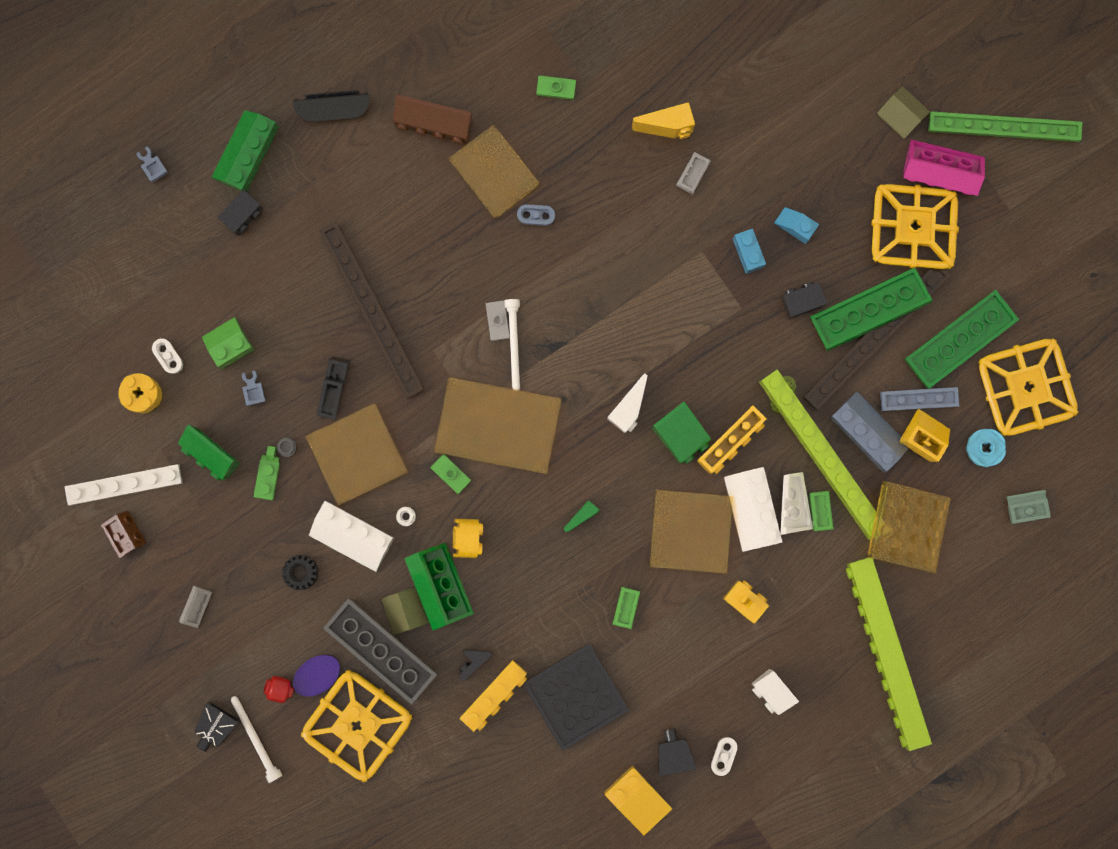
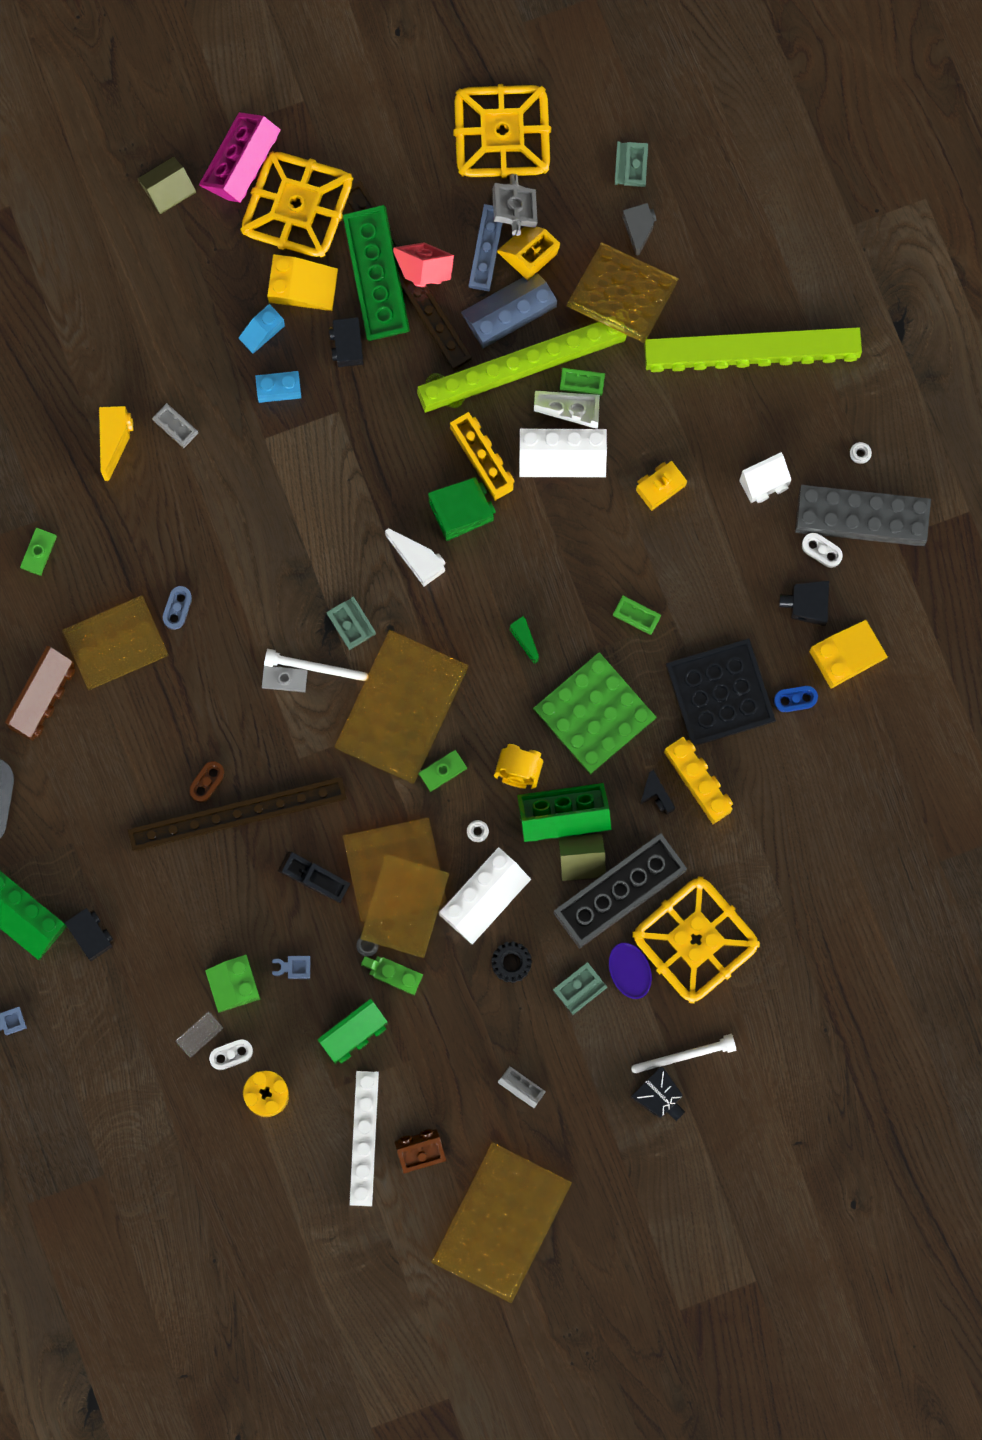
camera: 80 degrees left, 5 degrees down
red head [263,676,294,703] -> none
clear yellow plate [649,490,733,573] -> none
green plate [904,290,1019,389] -> none
bright green plate [928,112,1082,142] -> none
medium azure plate [966,429,1006,467] -> none
none -> clear tile [176,1011,224,1058]
none -> reddish brown plate [190,761,225,802]
none -> yellow slope [267,254,338,311]
none -> sand green plate [326,596,376,650]
none -> clear yellow plate [360,854,449,958]
none -> coral slope [393,242,454,287]
none -> clear yellow plate [432,1142,572,1303]
none -> light grey plate [492,174,538,236]
none -> bright green plate [533,652,657,775]
none -> sand green plate [553,962,608,1015]
none -> dark grey slope [622,203,656,256]
none -> blue plate [774,686,818,712]
none -> dark grey brick [795,485,931,546]
none -> white plate [850,442,872,464]

